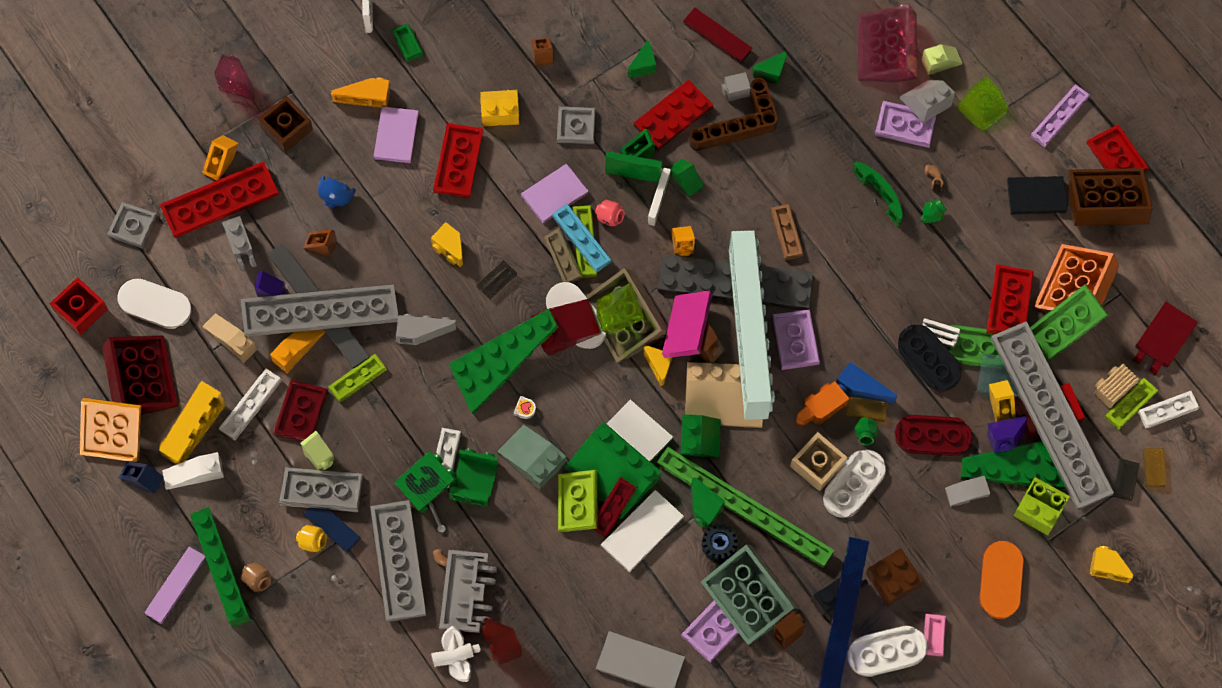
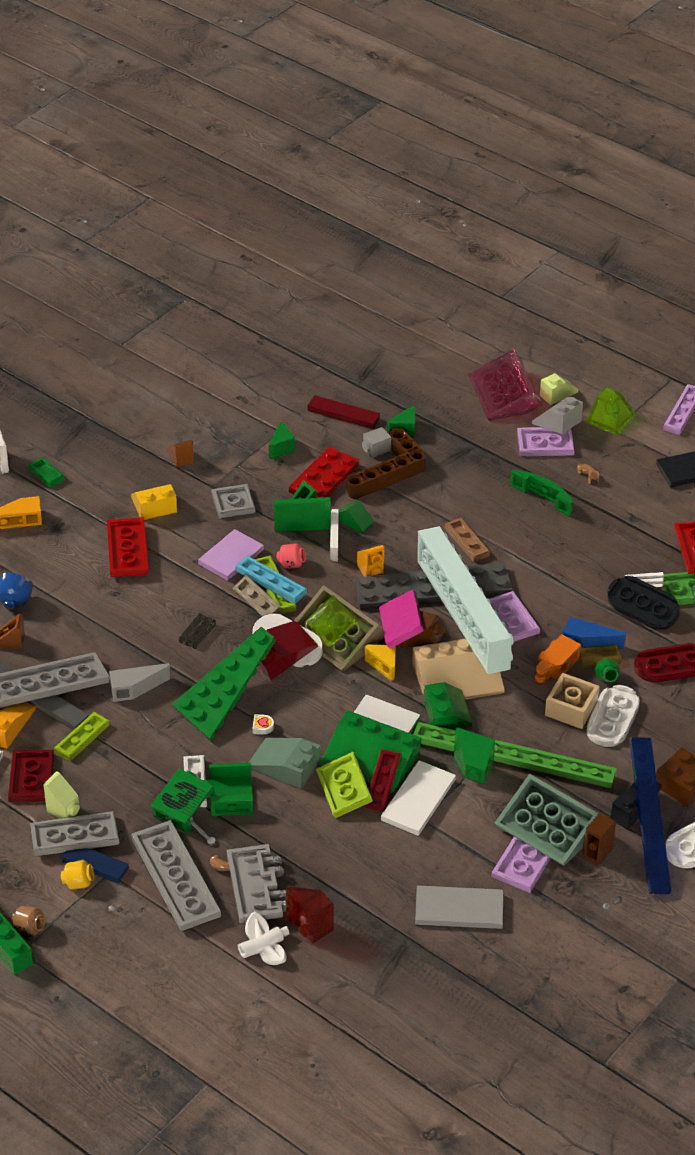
camera: 15 degrees left, 25 degrees down
lavender tile [374,107,419,163] -> none
yellow slope [431,222,463,267] -> none
black bush [702,524,738,562] -> none
green rock [921,198,947,224] -> none

